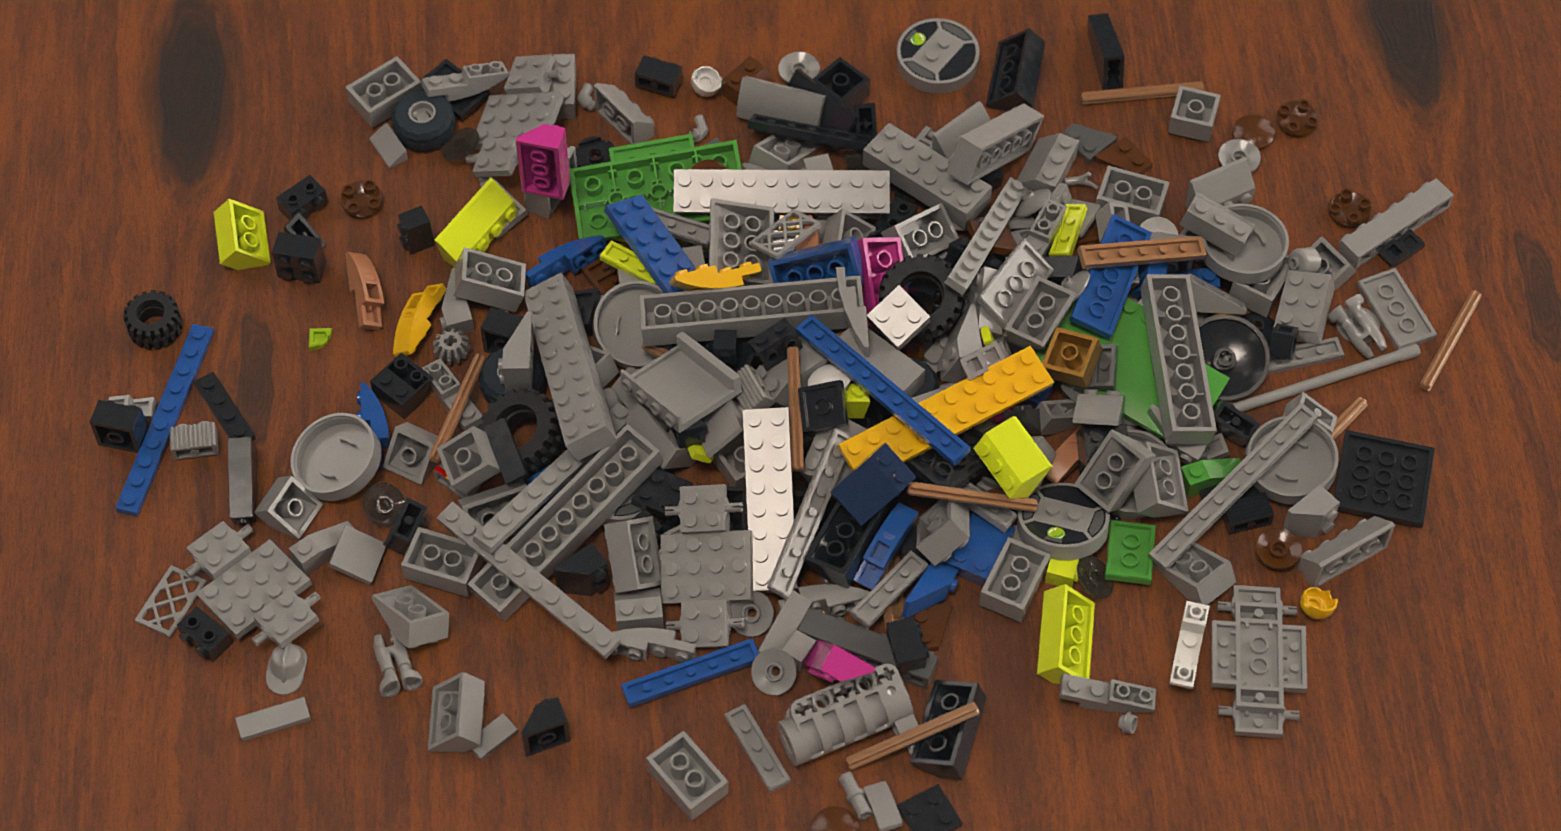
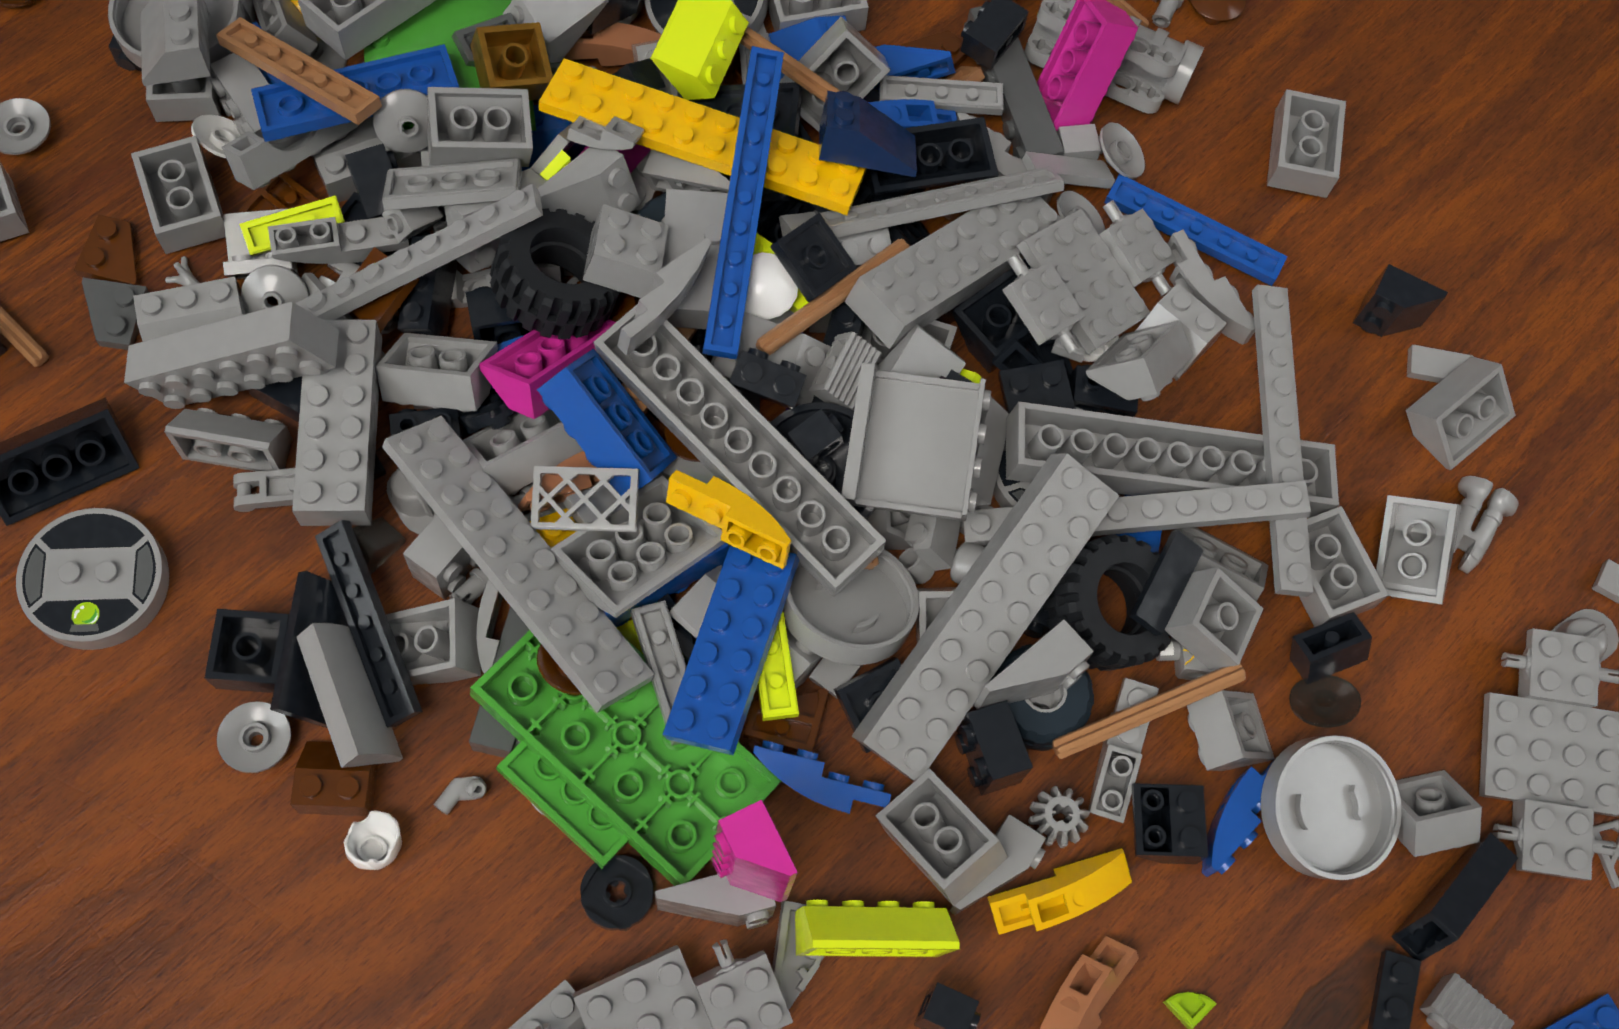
camera: 140 degrees left, 10 degrees up
light grey slope [289,521,355,576] -> none
light grey tile [328,525,386,585] -> none
black slope [554,543,610,596] -> none
light grey arm [577,83,595,111] -> none
light grey slope [594,83,655,144] -> none
black brick [635,55,683,98] -> none
light grey tile [724,704,791,793] -> none
black slope [854,103,877,137] -> none
light grey slope [1185,157,1255,209] -> none

